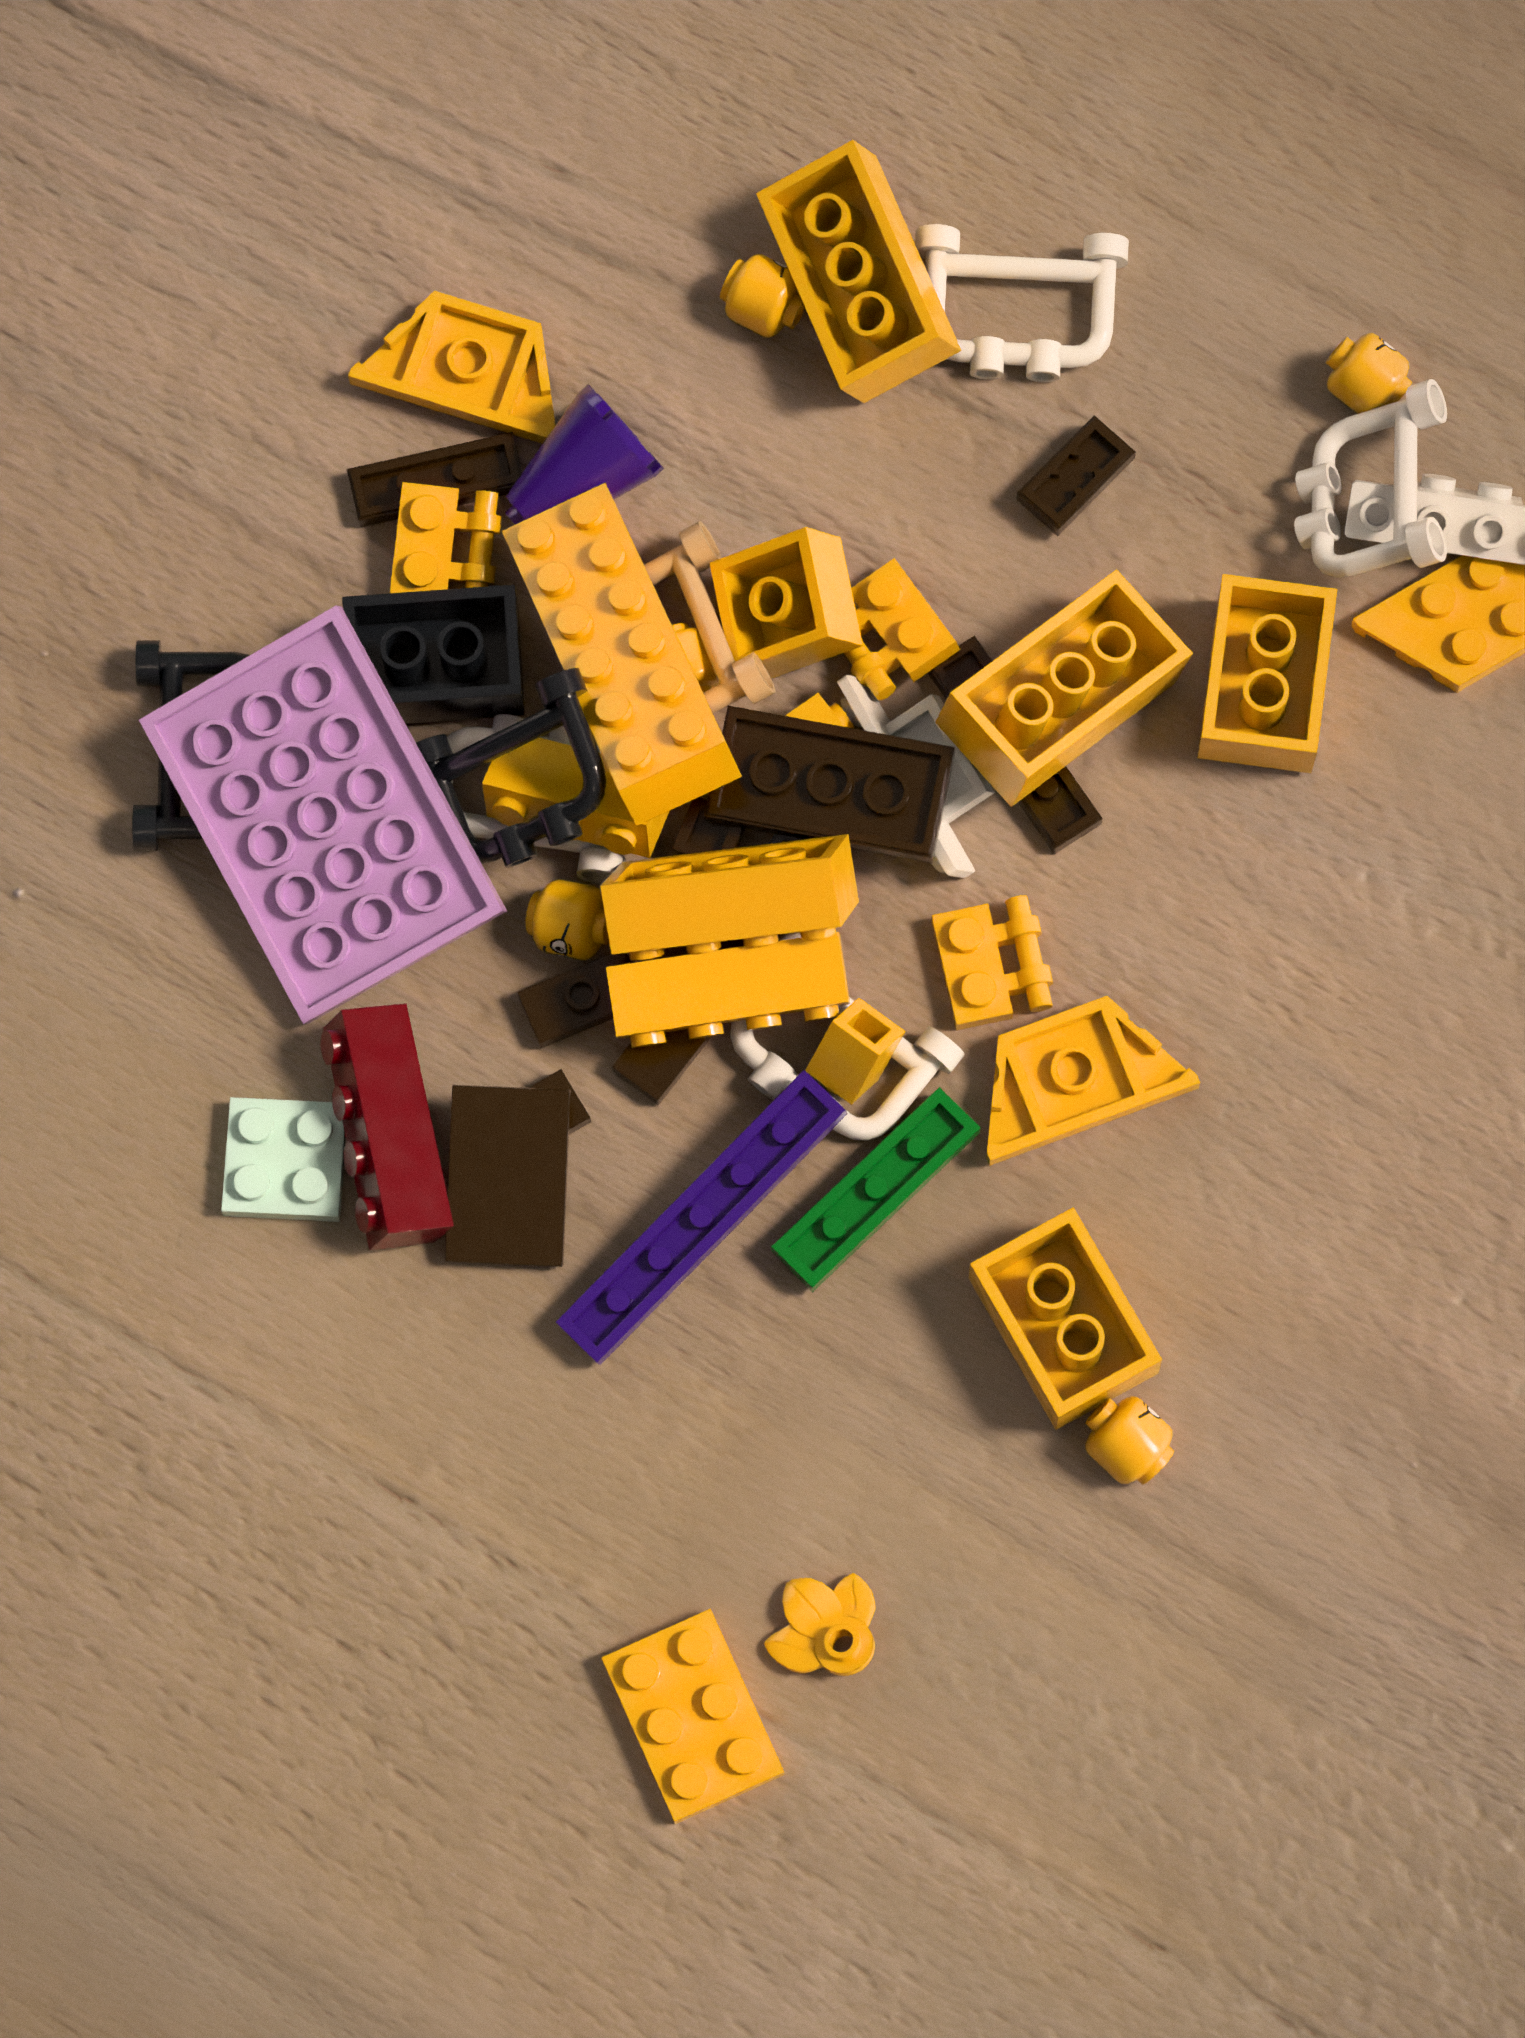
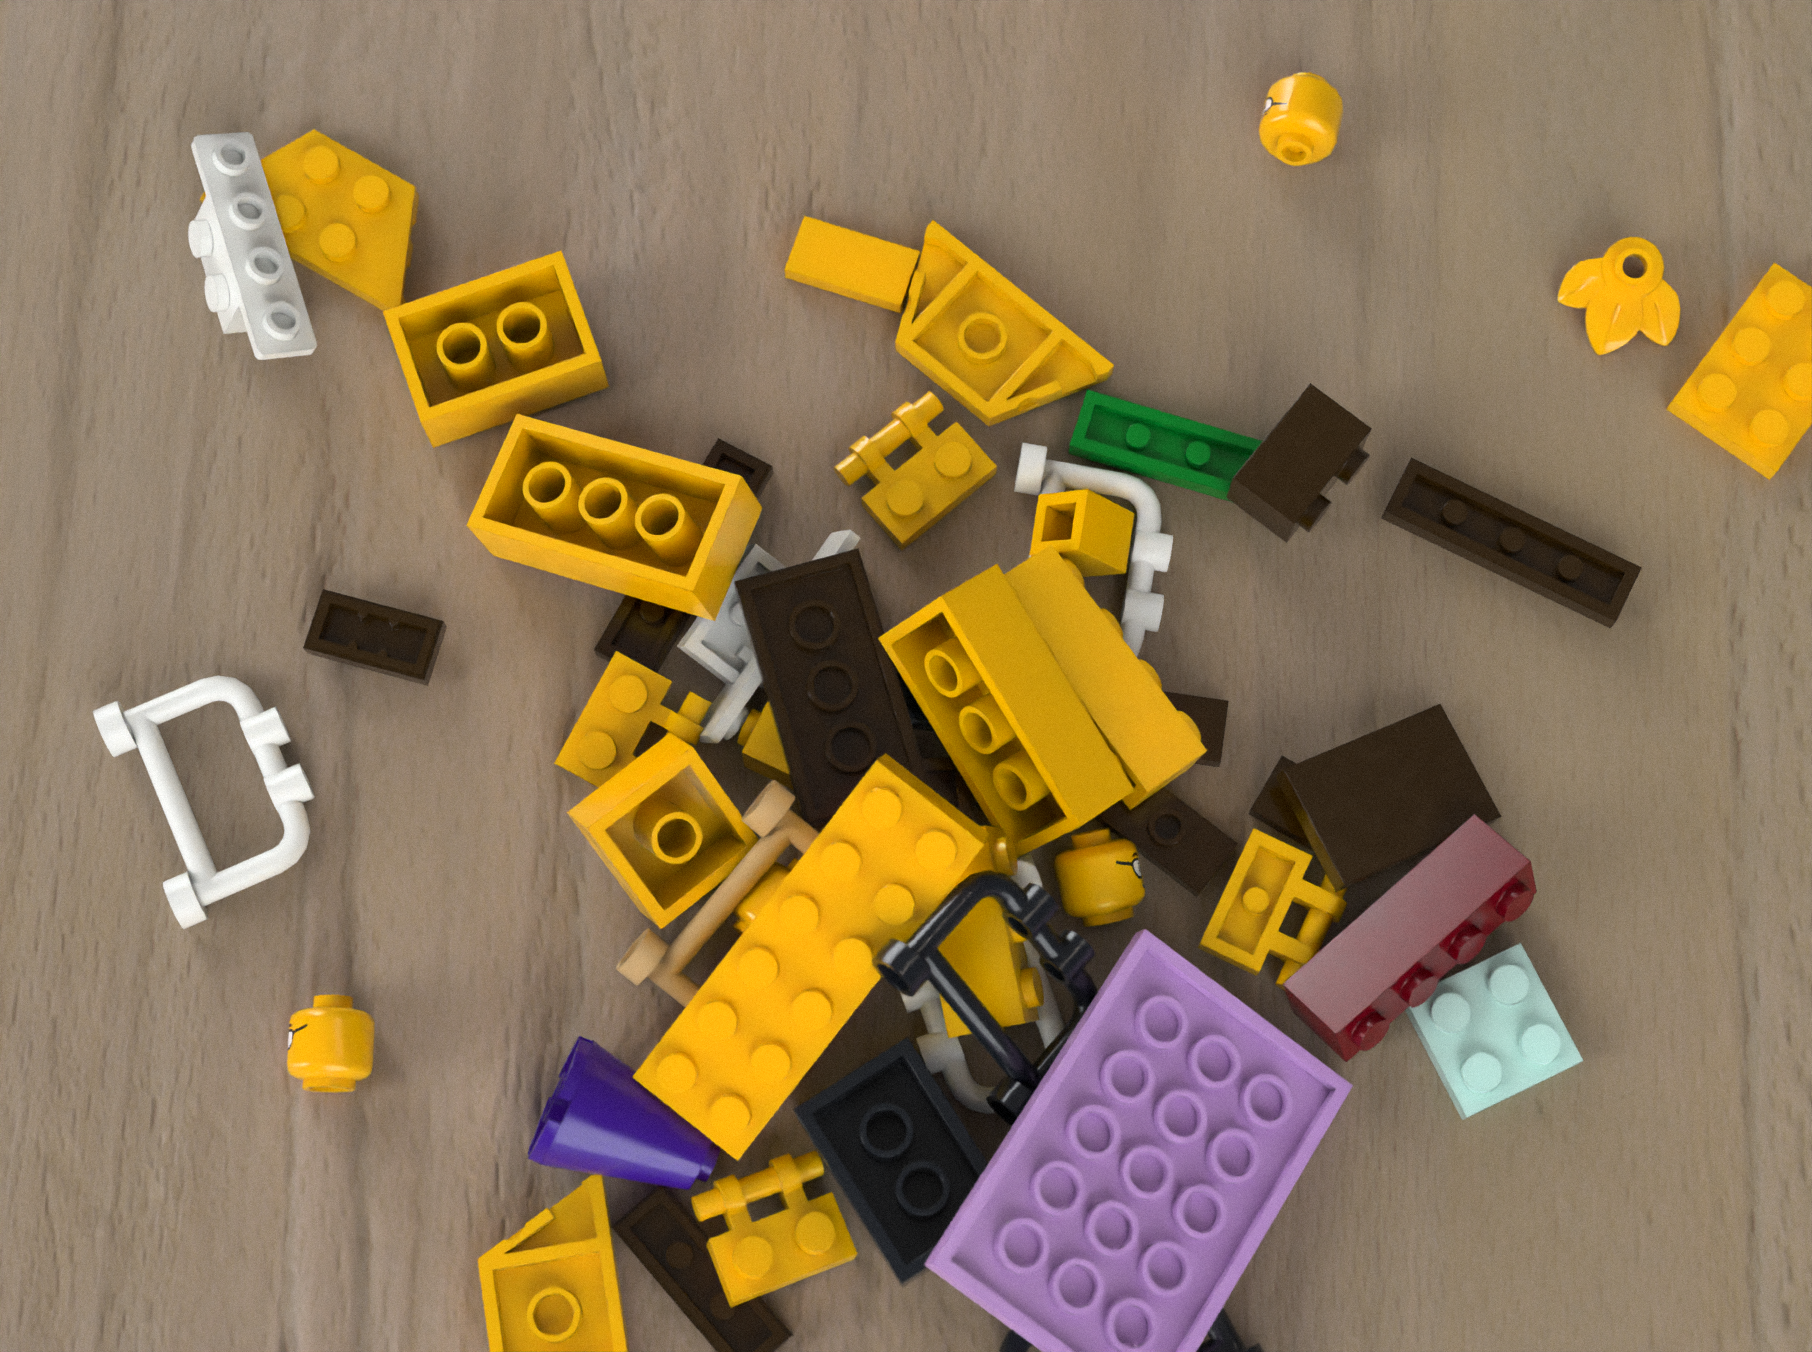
camera: 120 degrees left, 0 degrees up
dark purple plate [556,1070,848,1365] -> none
yellow brick [756,140,962,403] -> none
yellow brick [968,1207,1162,1430] -> none
white bar [1294,379,1447,578] -> none
yellow head [1325,333,1412,414] -> none
none -> yellow tile [784,216,920,314]
none -> yellow plate [1197,828,1348,991]
none -> dark brown brick [1226,383,1372,543]
none -> dark brown plate [1381,458,1642,629]

